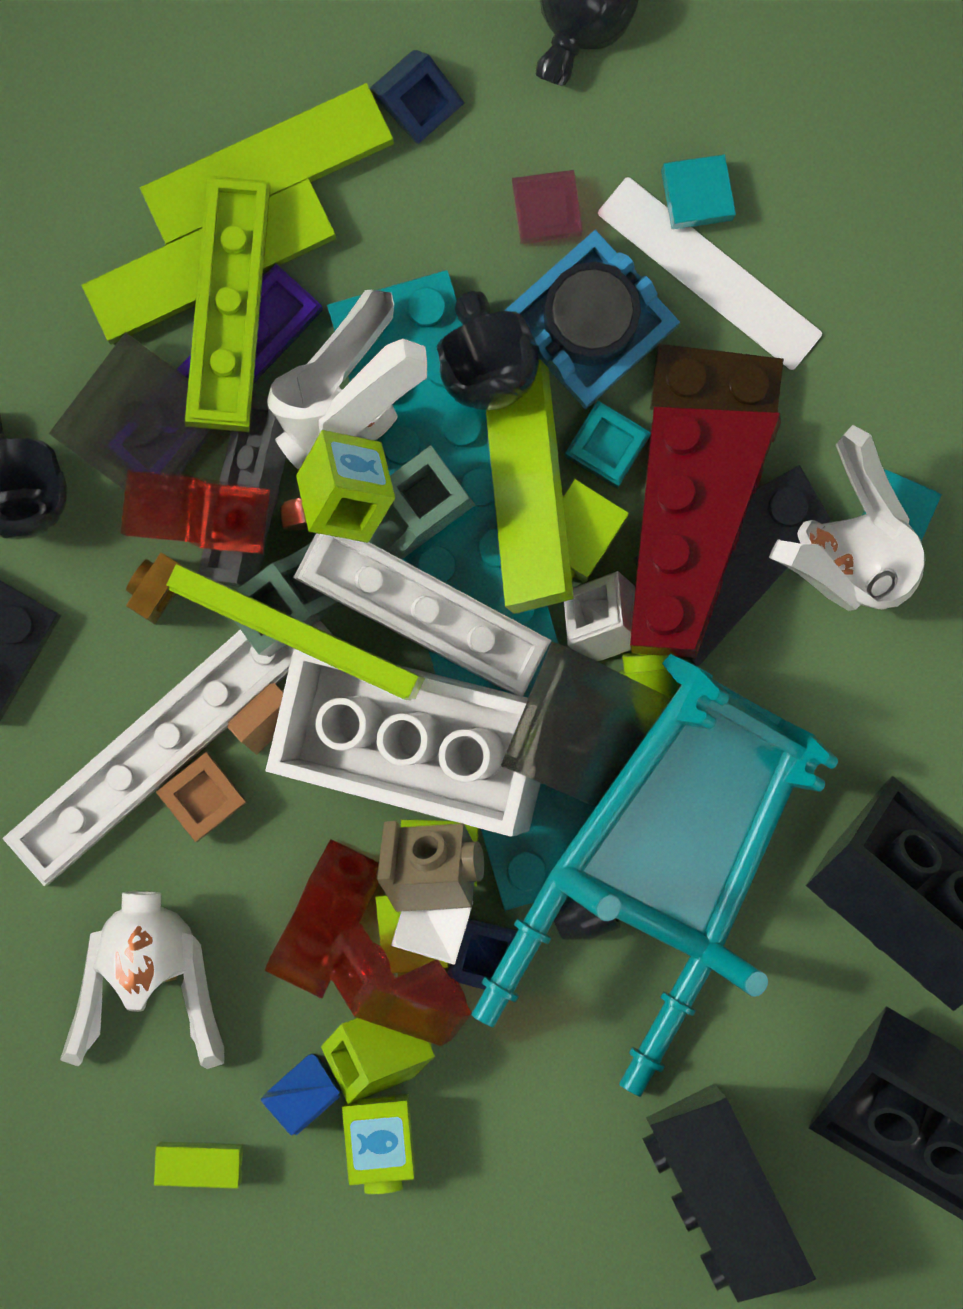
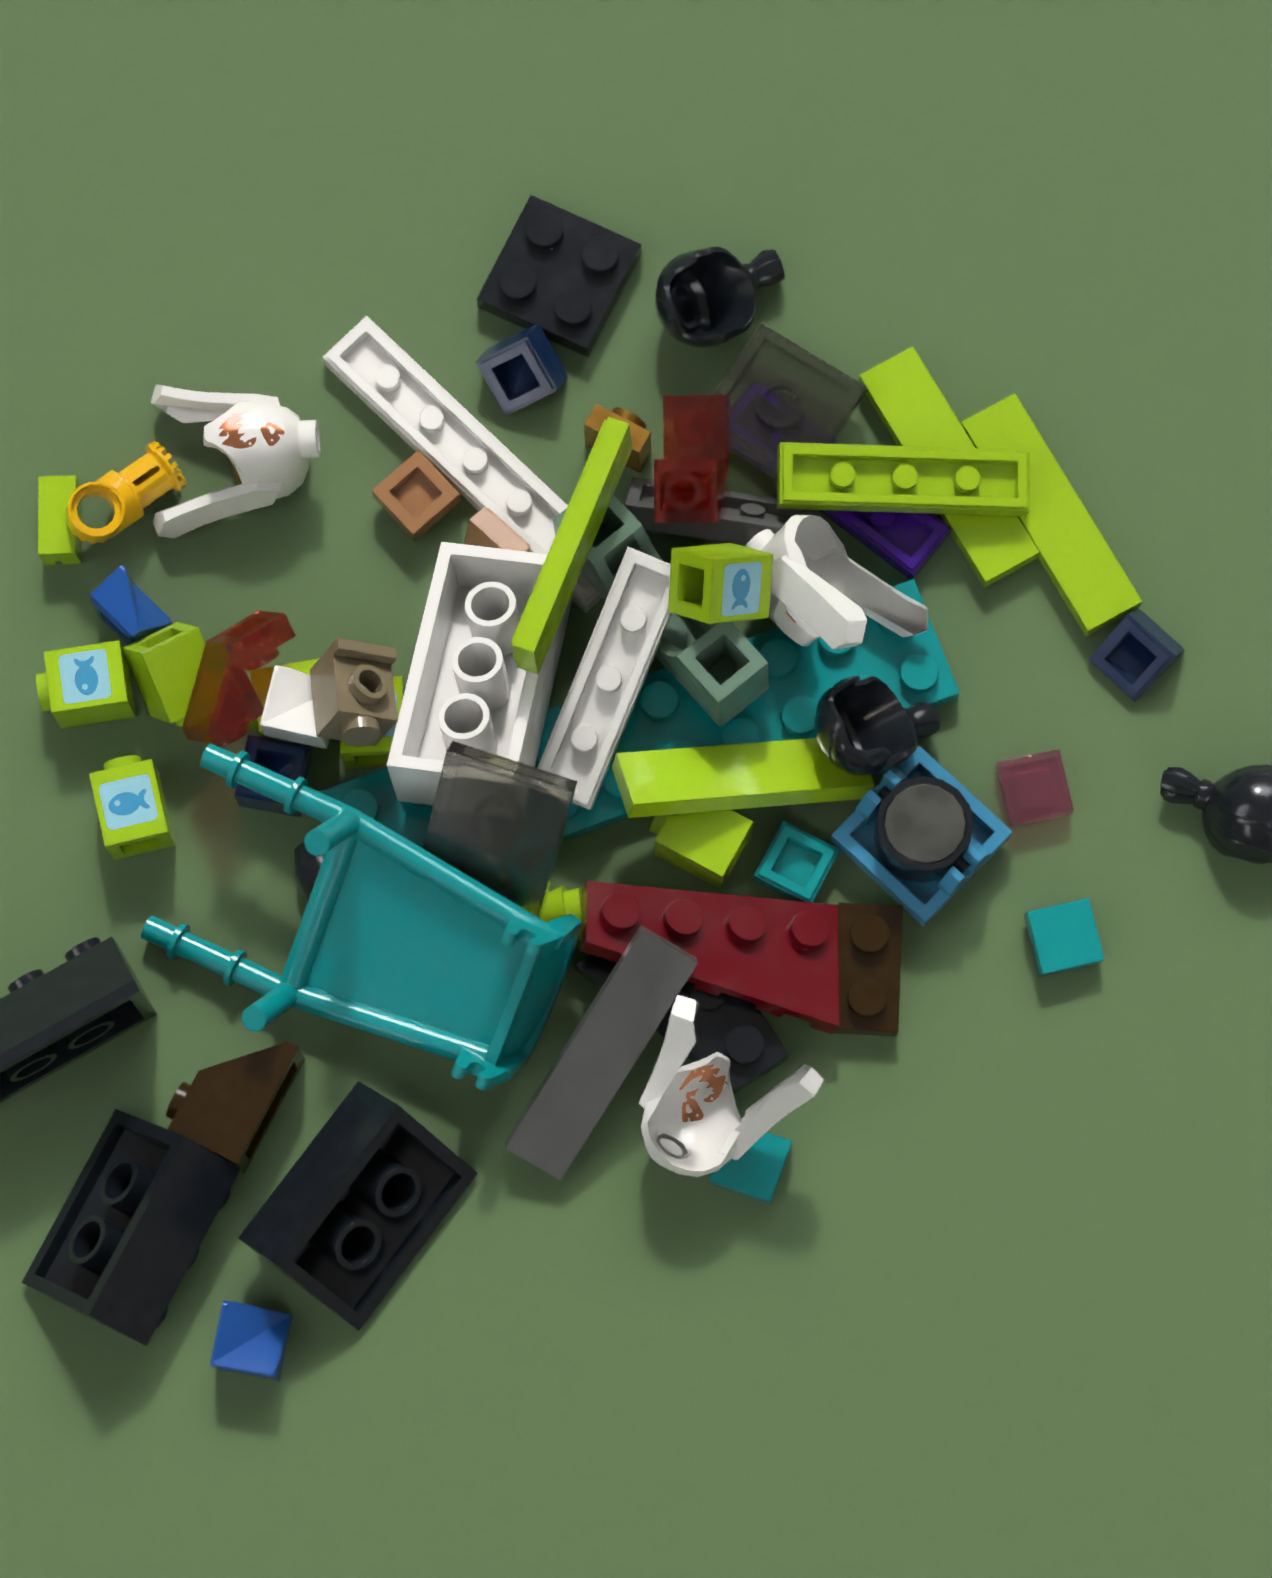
camera: 90 degrees right, 10 degrees down
clear red slope [264,839,380,999] -> none
white slope [564,571,636,663] -> none
white sticker [598,177,822,370] -> none
none -> yellow connector [66,440,187,544]
none -> lime brick [89,755,176,860]
none -> dark brown slope [166,1042,305,1174]
none -> dark blue slope [475,323,567,416]
none -> dark grey tile [504,925,698,1181]

